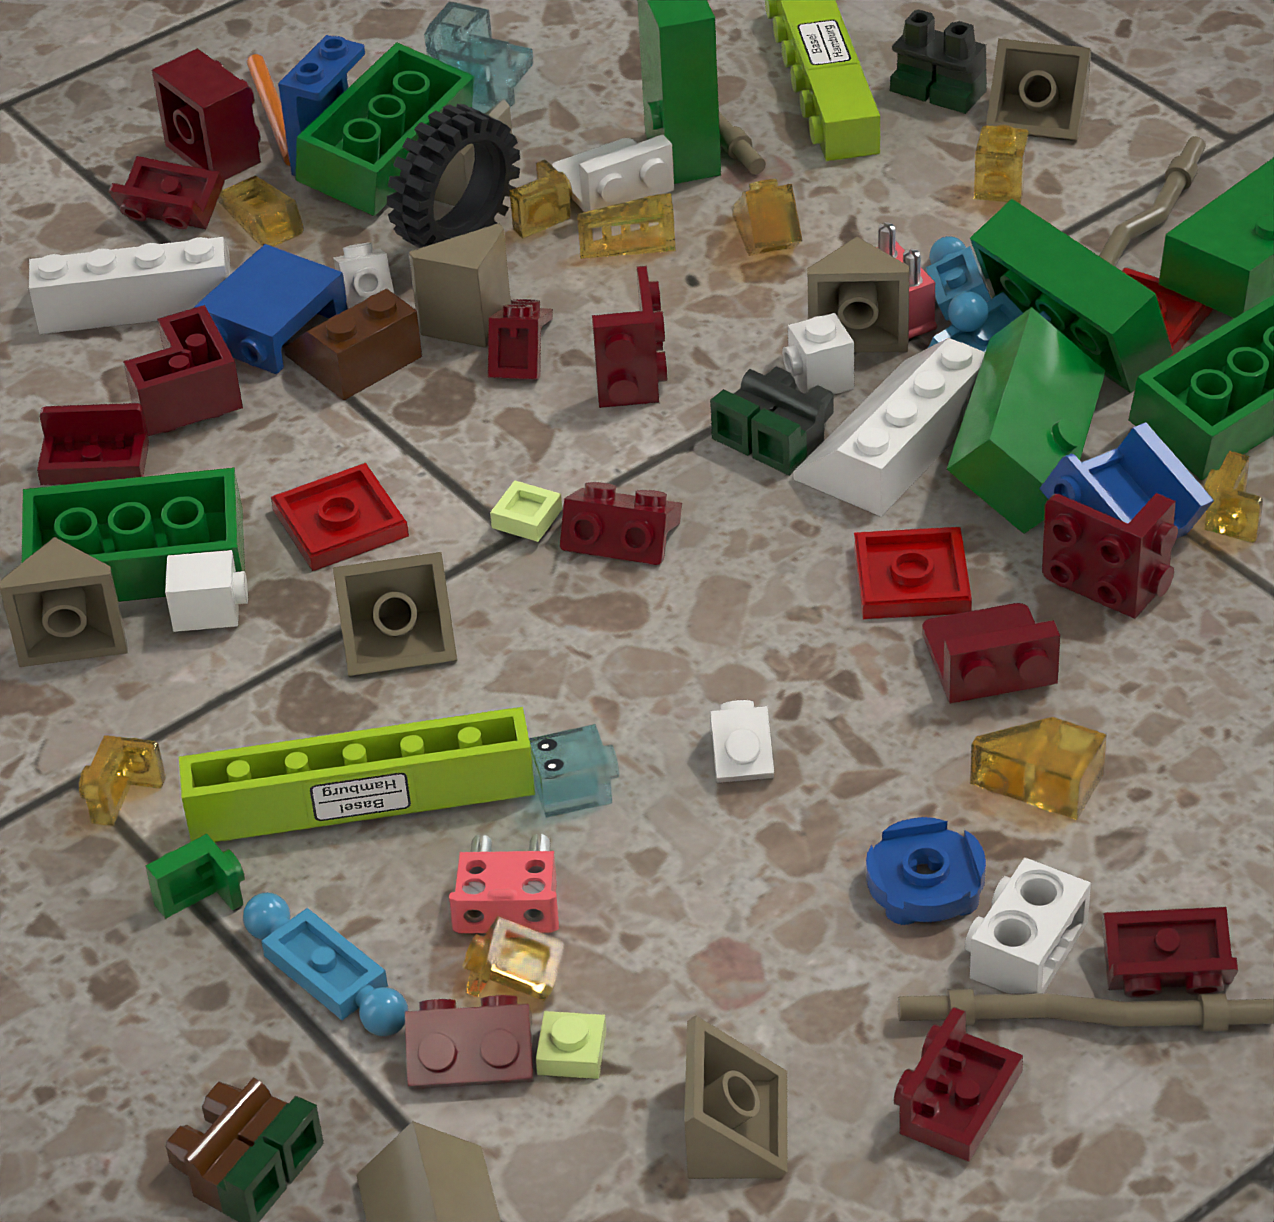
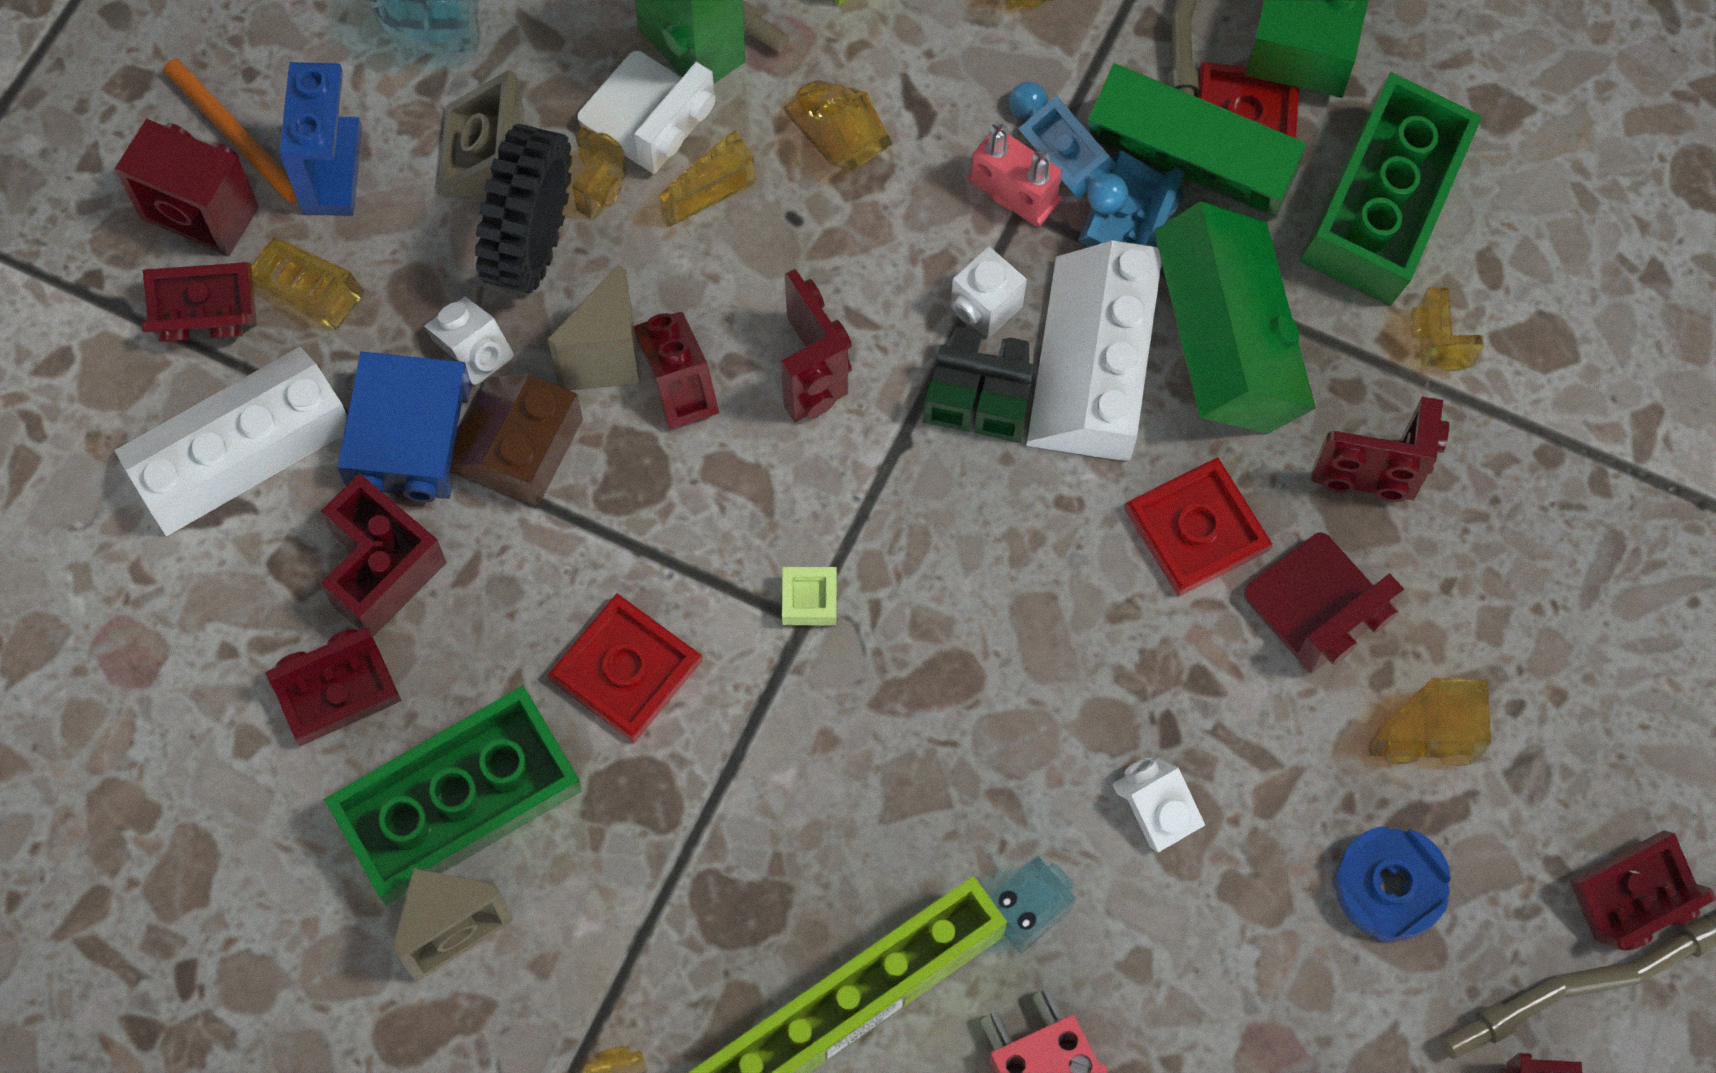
camera: 30 degrees left, 25 degrees up
white brick [165,550,248,632] -> none
green brick [295,42,475,216] -> none
dark tan slope [333,552,457,676] -> none
dark red bracket [560,482,682,565] -> none
dark tan slope [807,237,909,353] -> none
white brick [965,857,1091,994] -> none
blue panel [1039,423,1214,538] -> none

